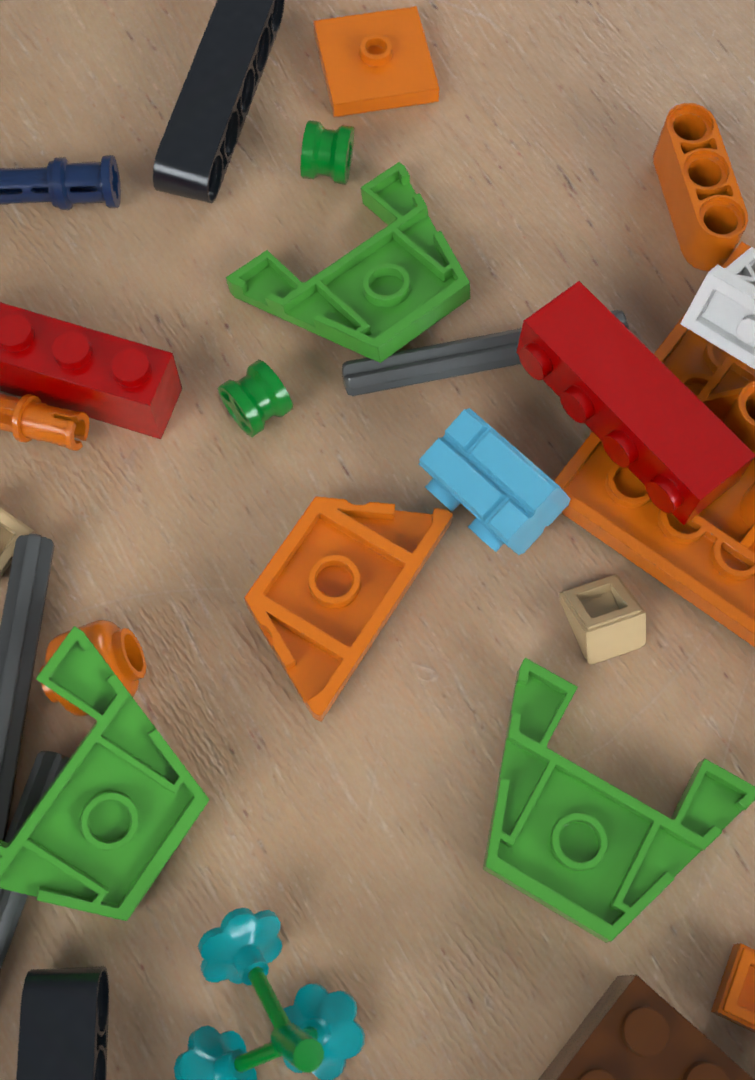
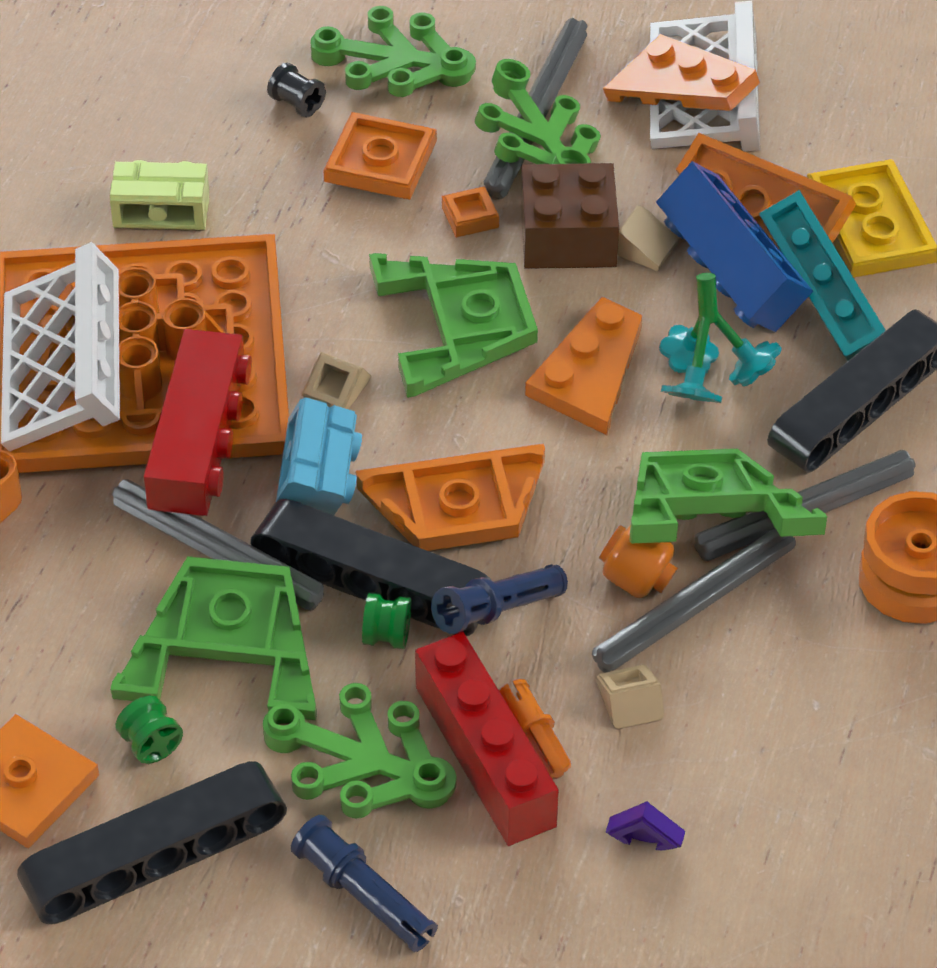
camera: 130 degrees left, 20 degrees down
none -> black beam [250,499,491,636]
none -> bright green plant [263,683,457,819]
none -> dark blue pin [431,564,568,634]
none -> orange wing [525,297,642,435]

